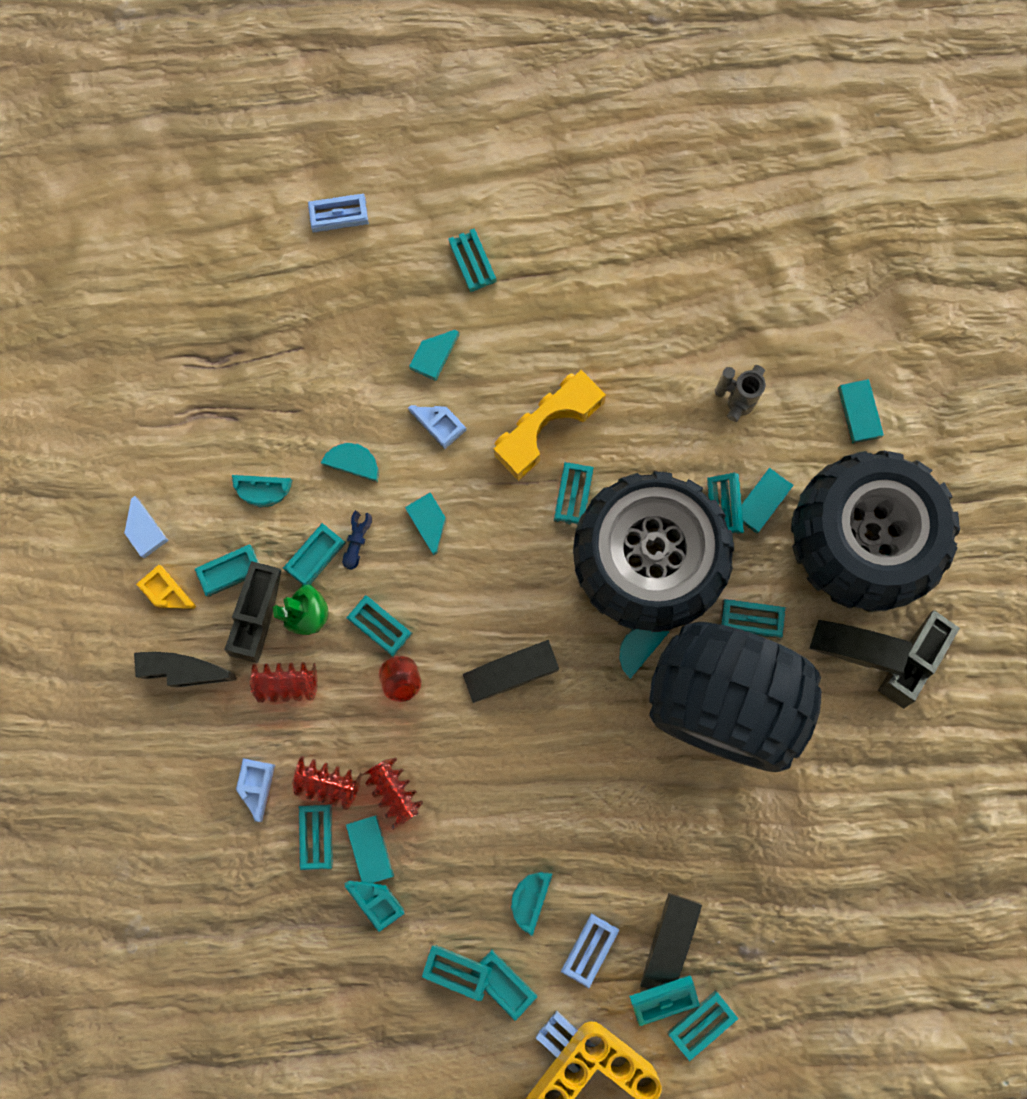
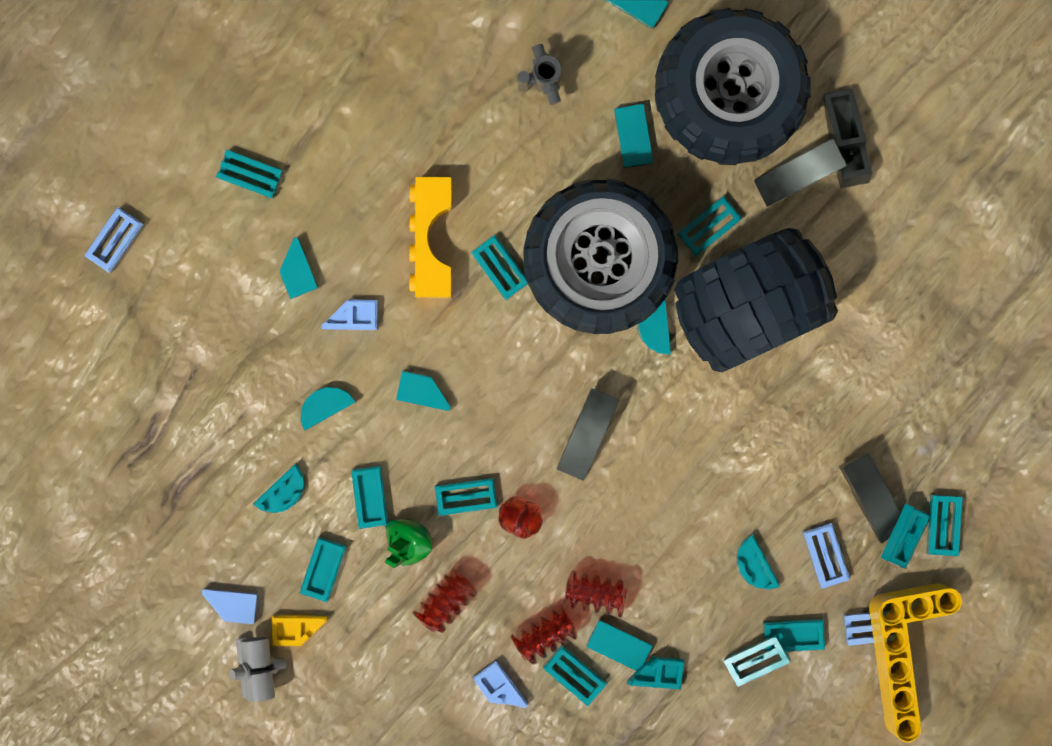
camera: 55 degrees left, 10 degrees up
pearl dark grey slope [134,651,236,688] -> none
pearl dark grey slope [224,561,281,663] -> none
dark blue piece [342,510,372,570] -> none
teal tile [707,472,744,535] -> none
none -> light grey pin [229,637,286,702]

